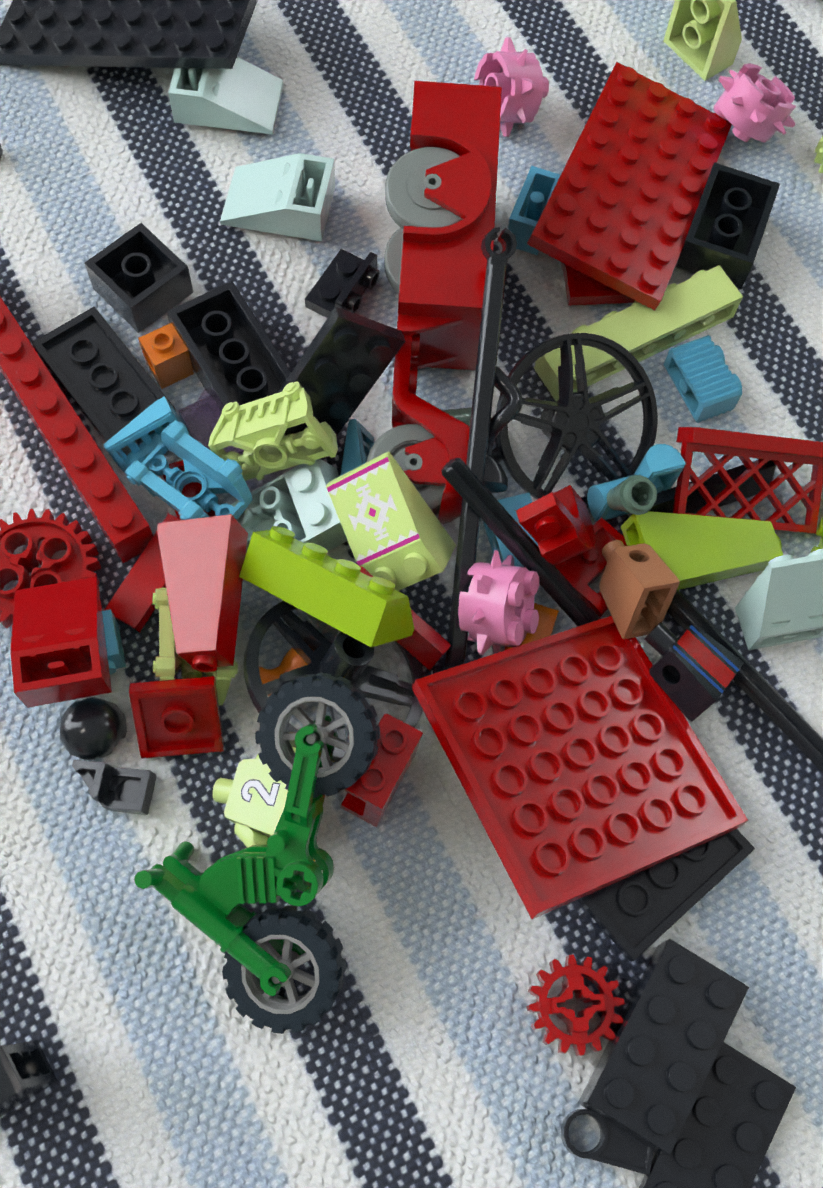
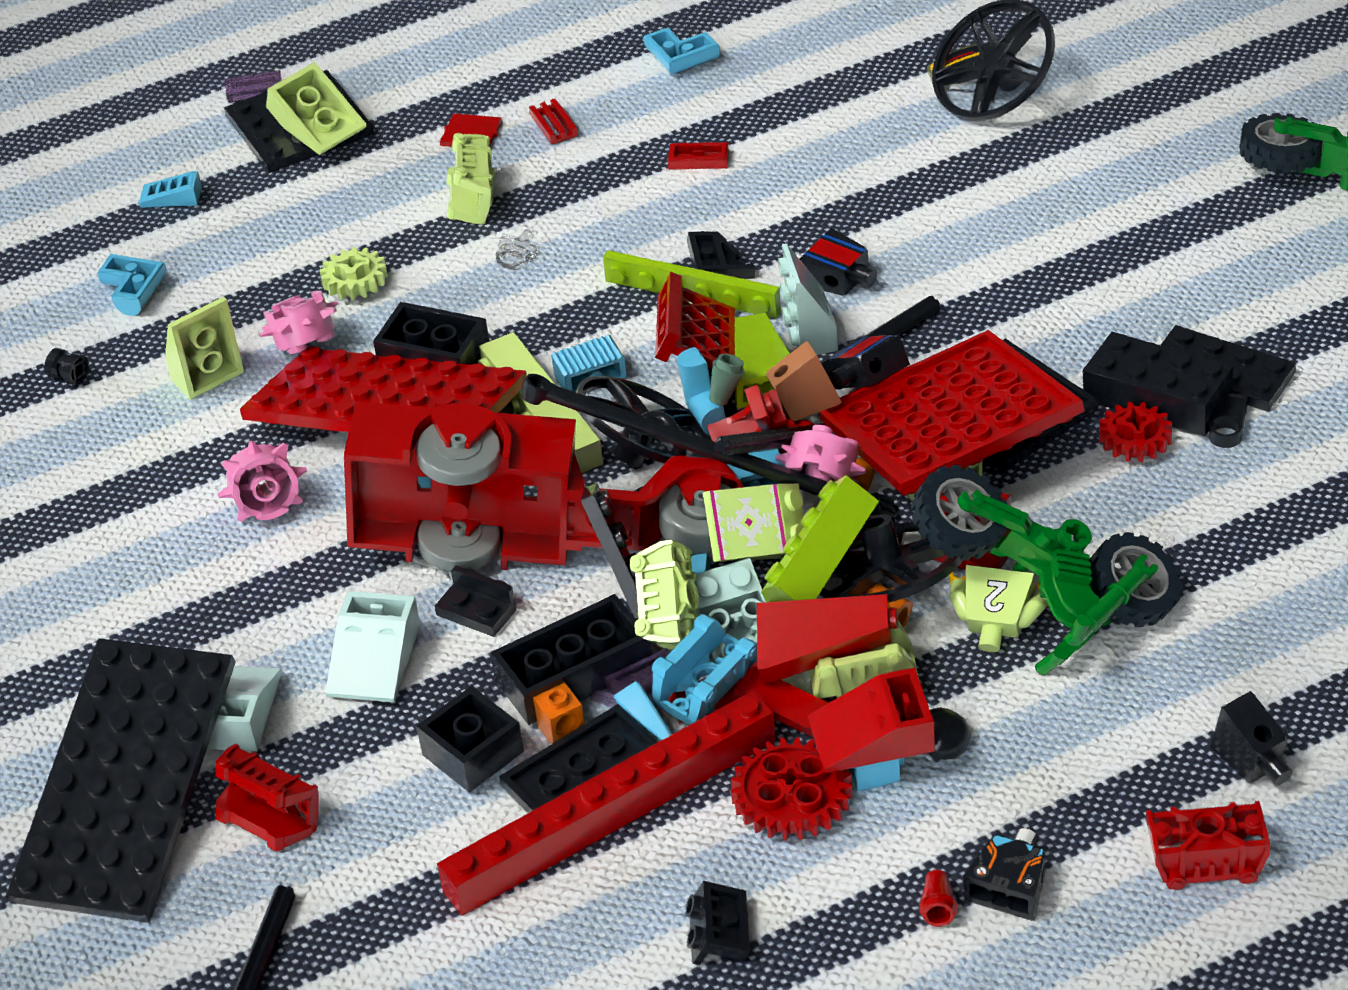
camera: 80 degrees left, 25 degrees down
slope [72,760,157,815] -> none
red tile [129,676,224,759] -> none
none -> red piece [216,744,319,851]

